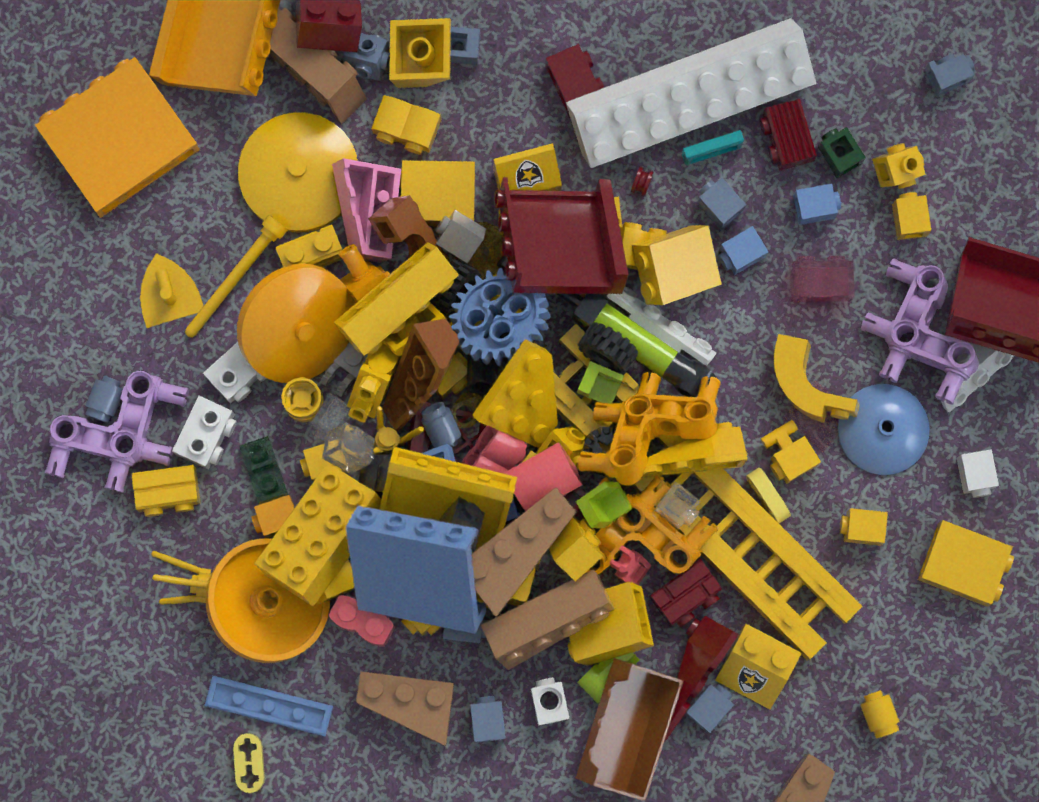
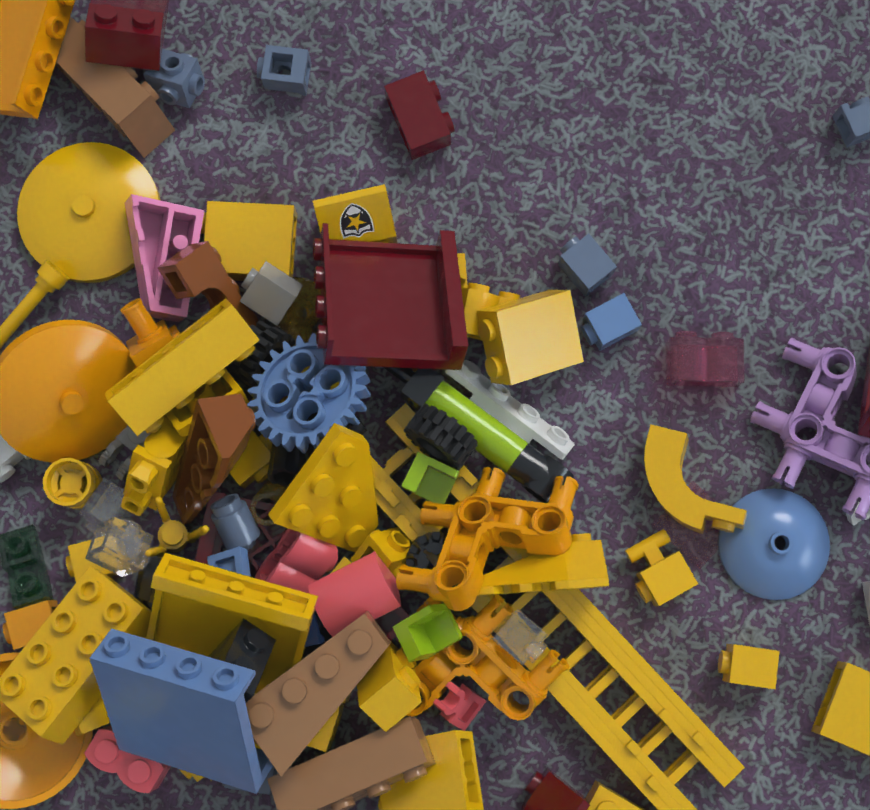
camera: 10 degrees right, 0 degrees up
yellow brick [275,224,342,267] -> none
yellow brick [371,95,442,155] -> none
yellow slope [389,18,451,88] -> none
white brick [566,18,816,168] -> none
dark red bush [631,166,654,197] -> none
dark red brick [649,559,722,627] -> none
teal tile [681,130,744,165] -> none
light yellow beam [746,467,791,523] -> none
dark red brick [760,99,817,171] -> none
medium blue brick [793,184,841,225] -> none
dark green brick [818,127,866,179] -> none
yellow brick [872,143,926,189] -> none
yellow brick [892,192,932,240] -> none

